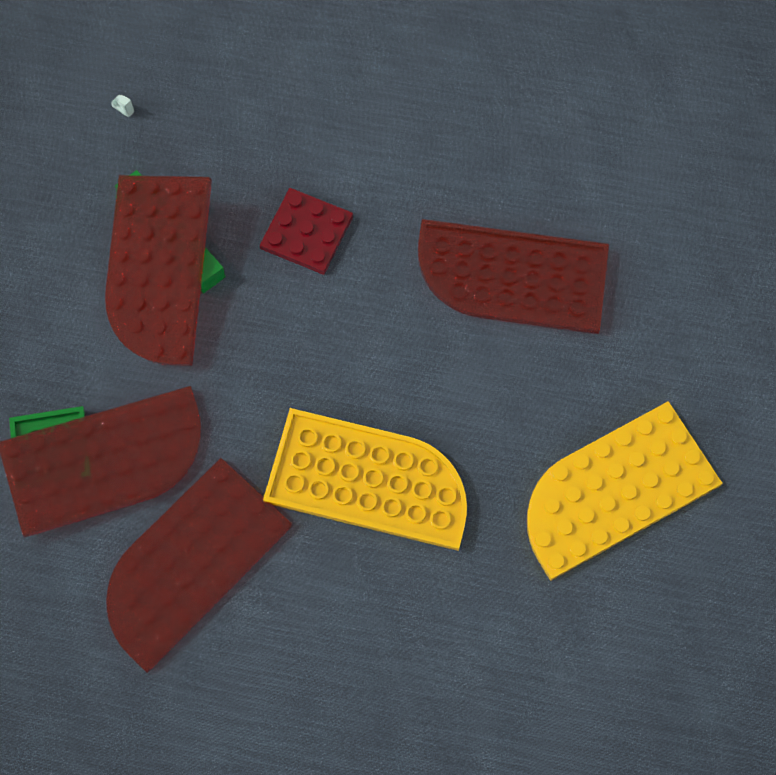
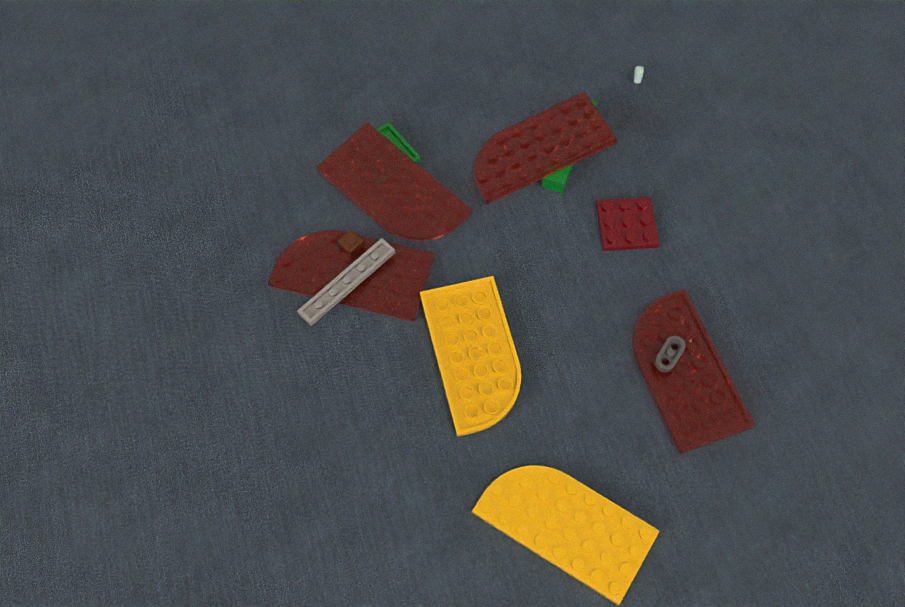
camera: 60 degrees right, 5 degrees down
none -> light grey plate [297,238,395,326]
none -> reddish brown plate [337,230,364,256]
none -> dark grey plate [655,336,685,372]

